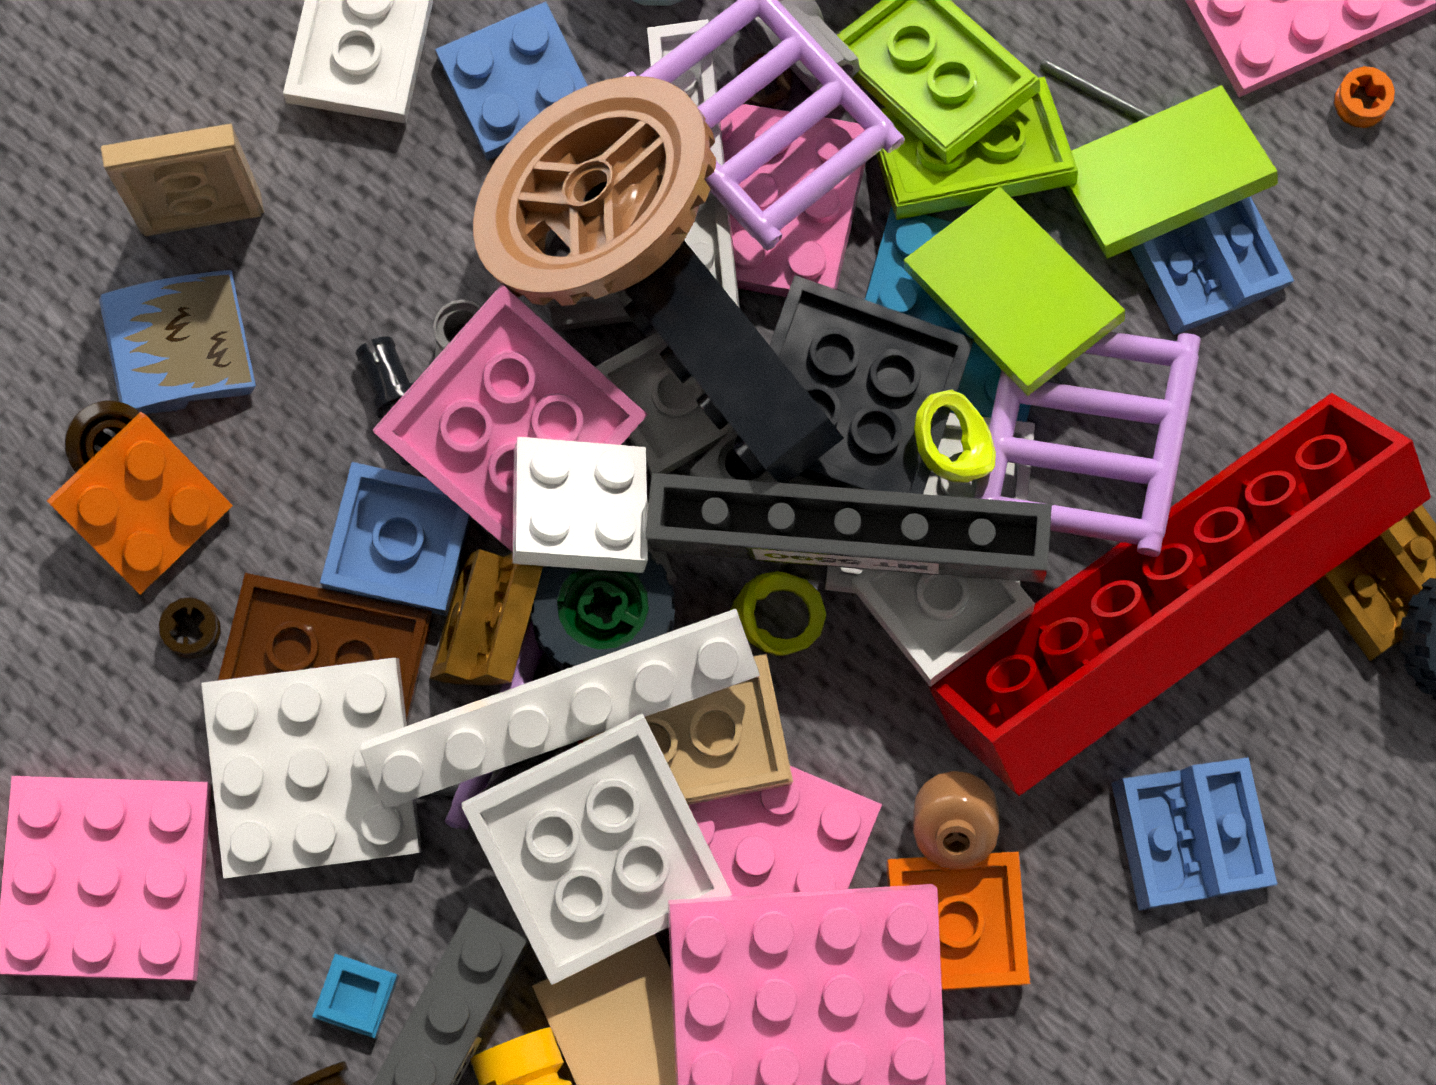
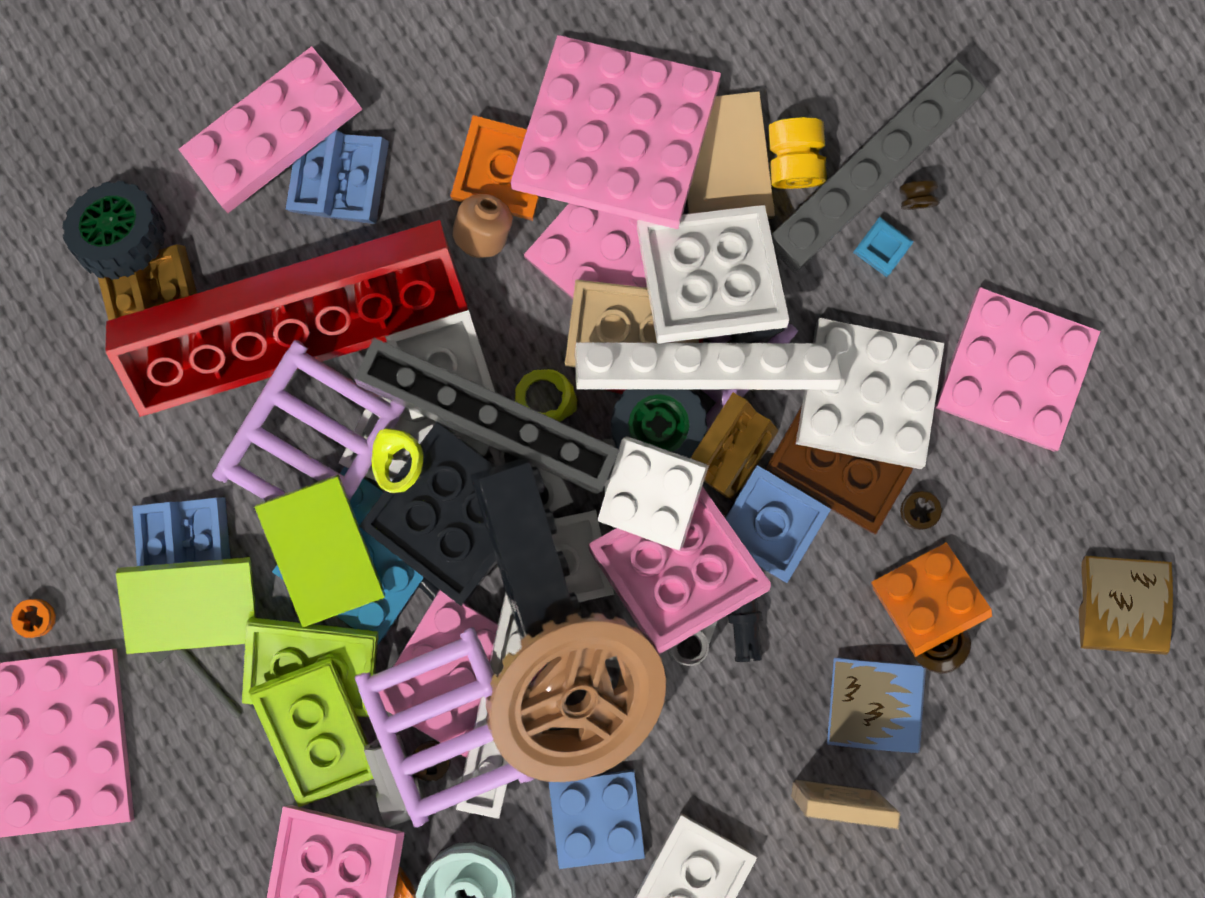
camera: 155 degrees left, 10 degrees up
none -> bright pink plate [179,46,362,213]

